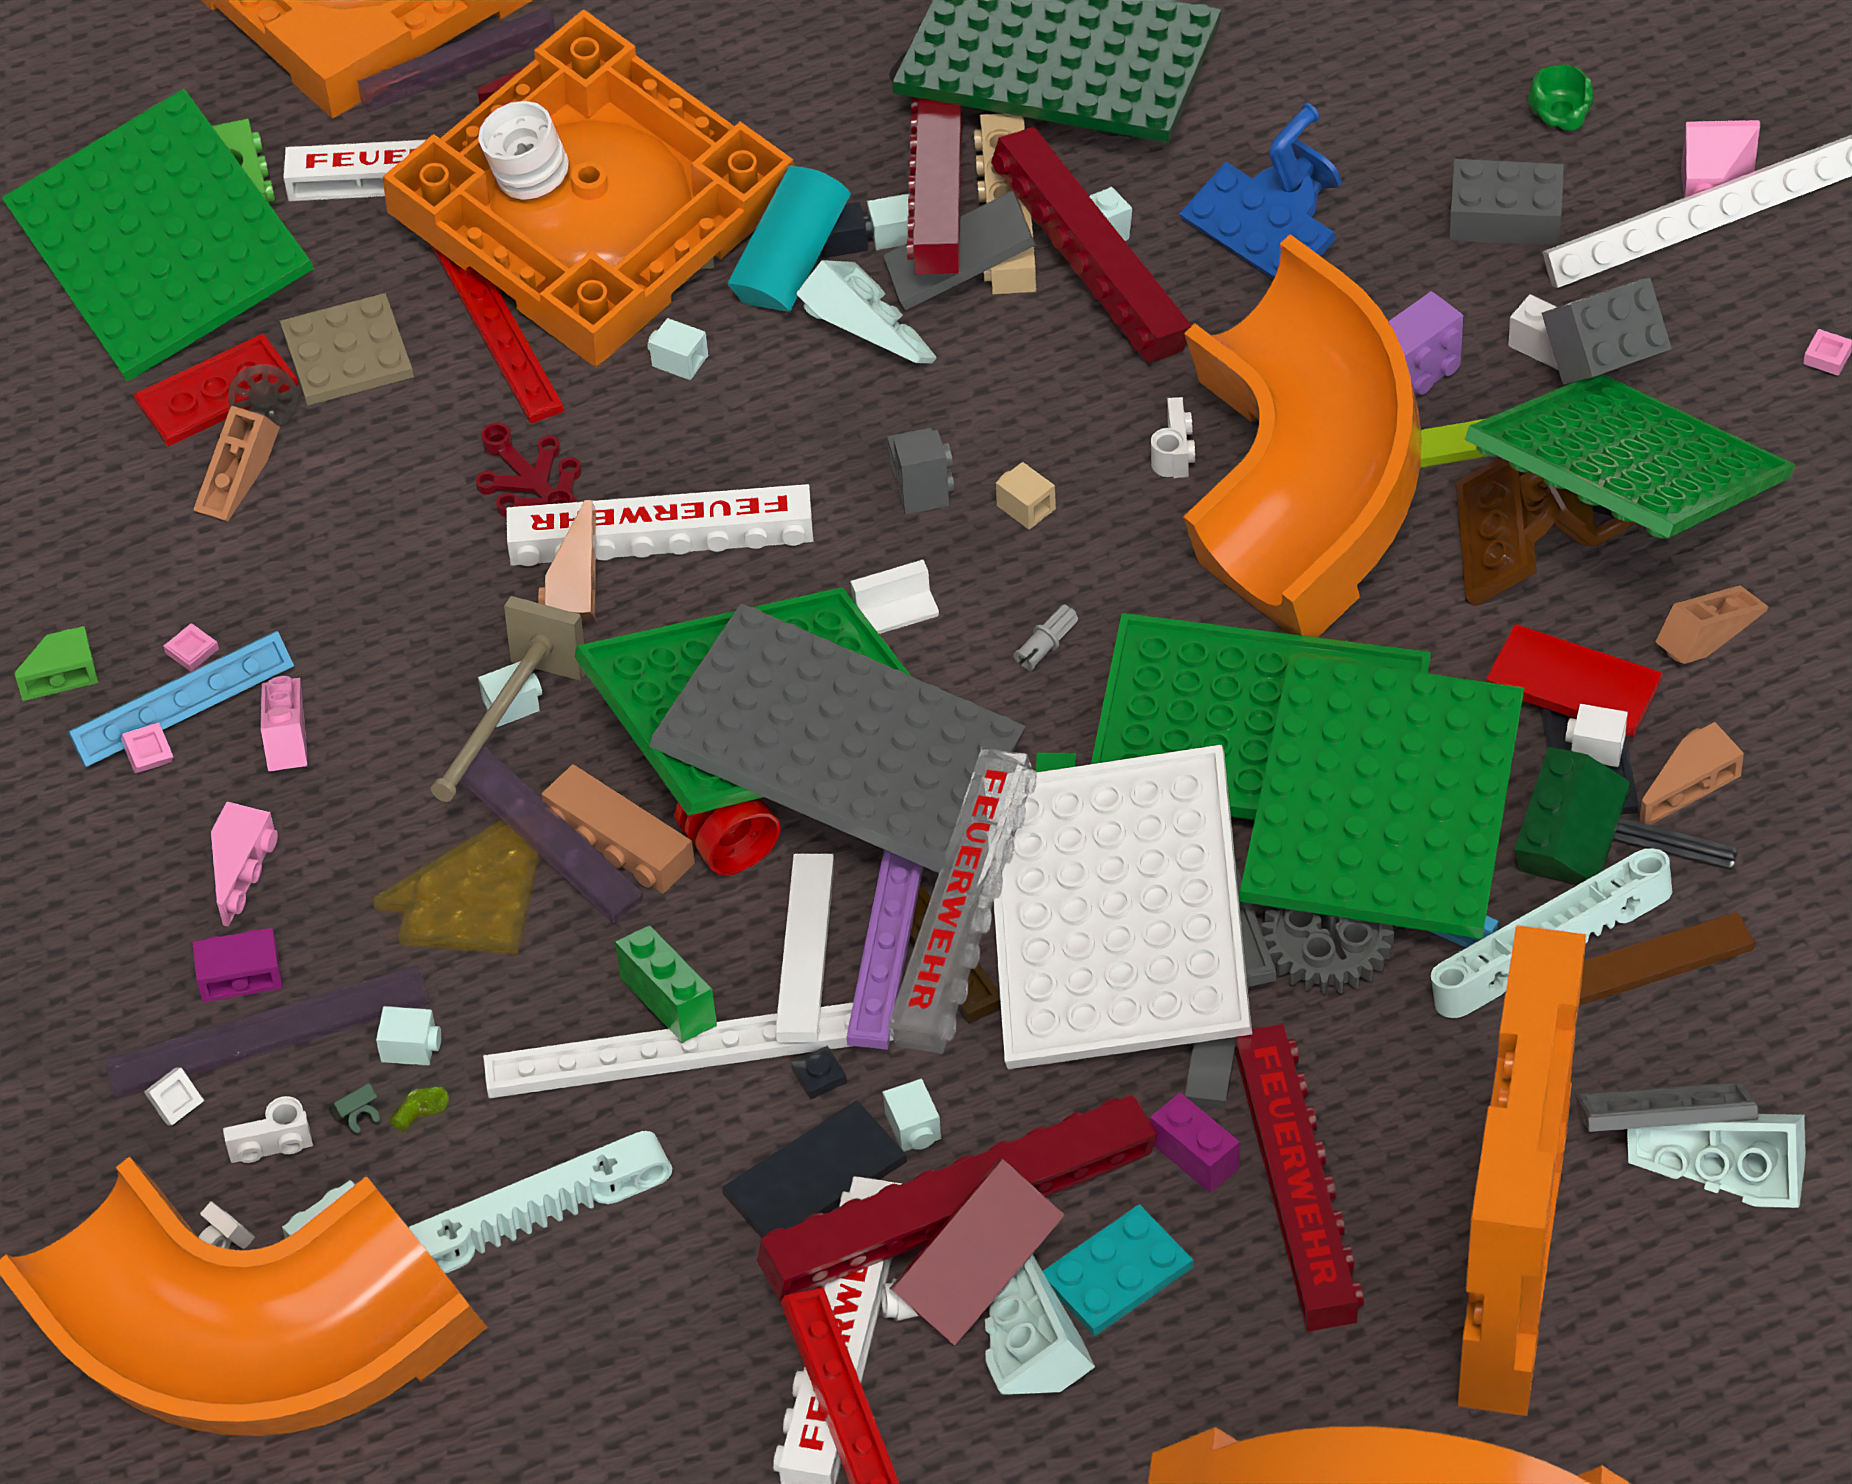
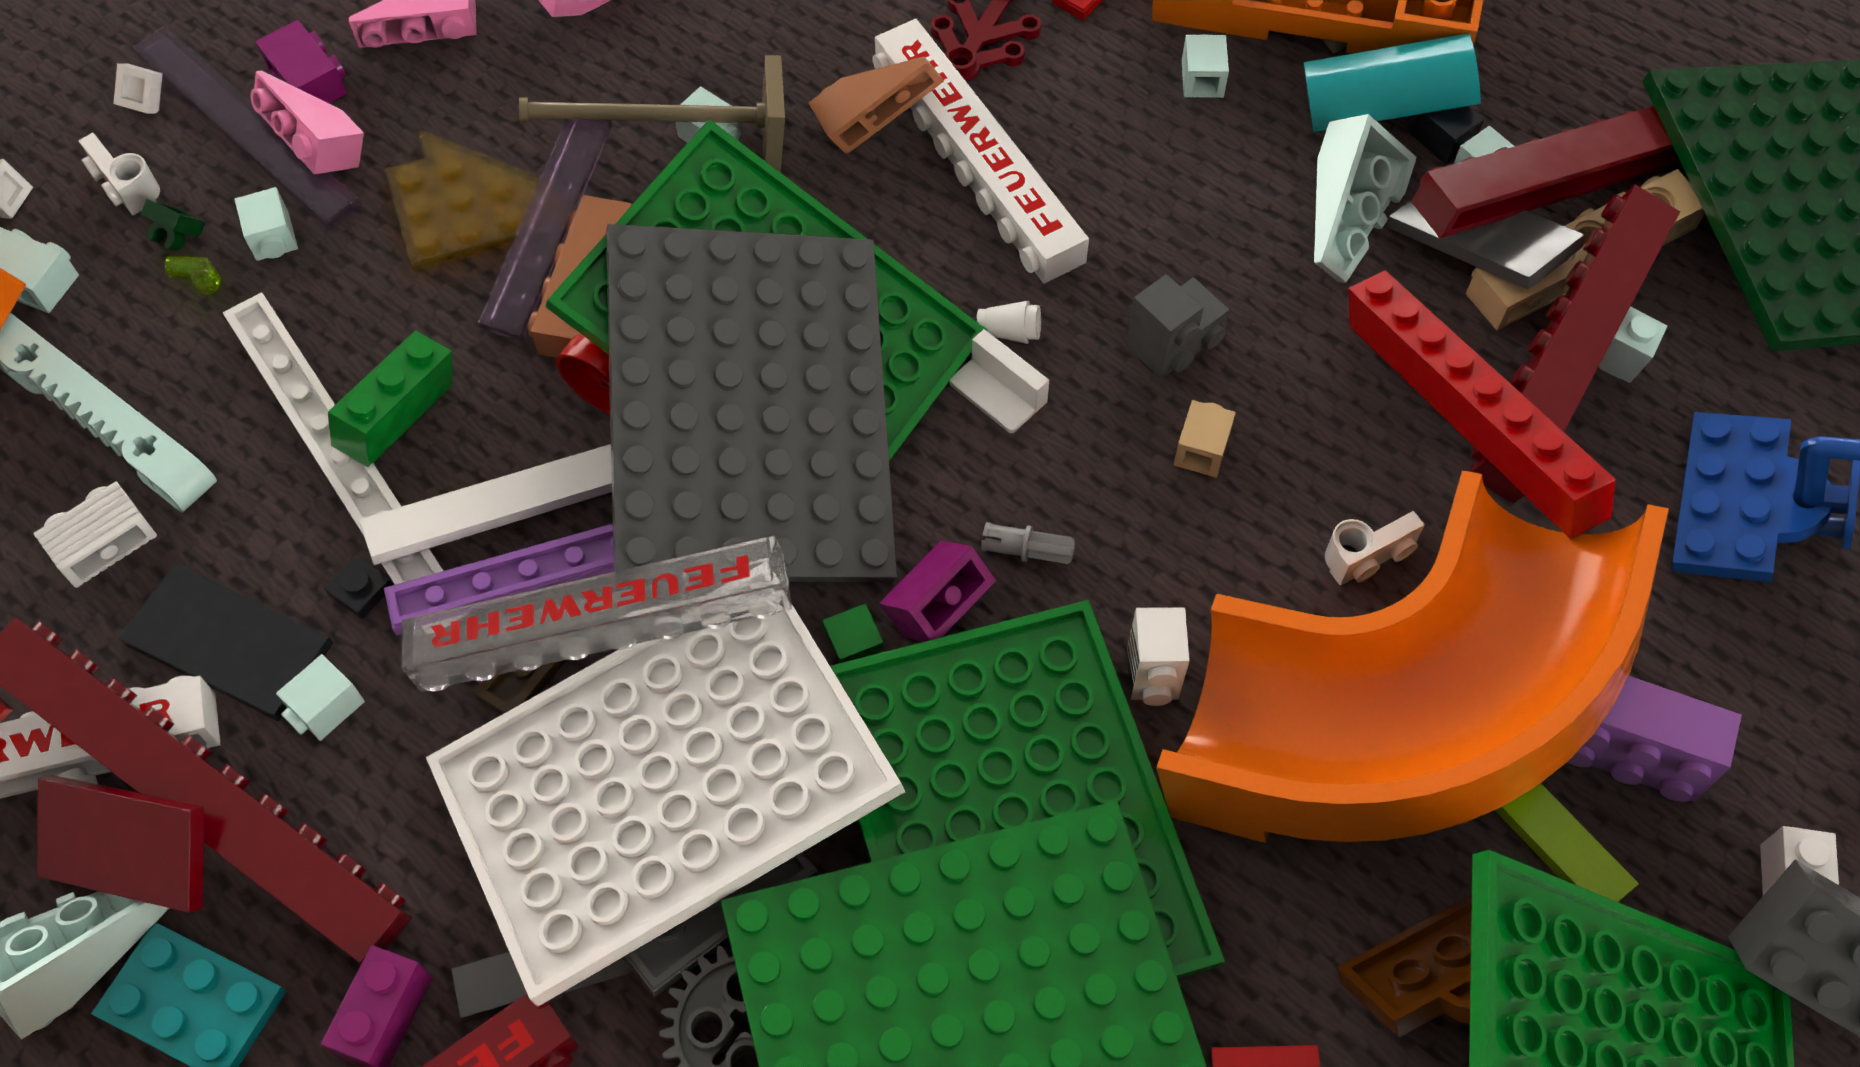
camera: 60 degrees right, 10 degrees up
none -> white brick [33,481,157,588]
none -> bright pink slope [250,71,364,175]
none -> magenta brick [879,541,996,642]
none -> white cone [977,301,1041,344]
none -> white brick [1127,607,1189,706]
none -> red brick [1348,270,1616,539]

